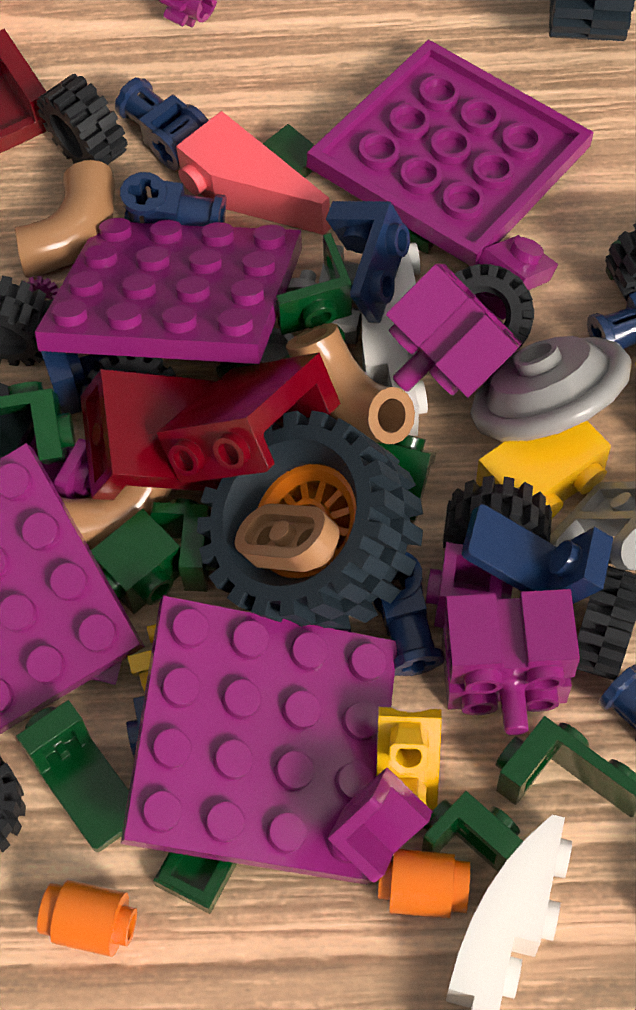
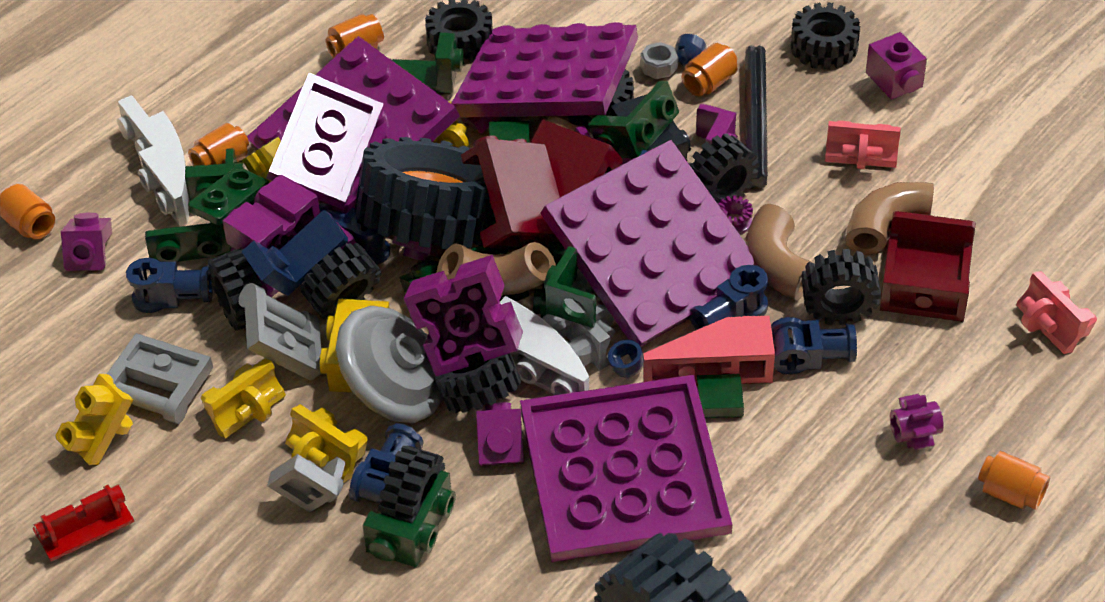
camera: 130 degrees right, 15 degrees down
medium nougat plate [235,504,339,572] -> none
dark blue bracket [326,201,410,323] -> none
magenta panel [328,767,433,883] -> none
none -> dark green bracket [188,166,269,225]
none -> plate [266,73,383,209]
none -> dark blue hinge [608,340,643,378]

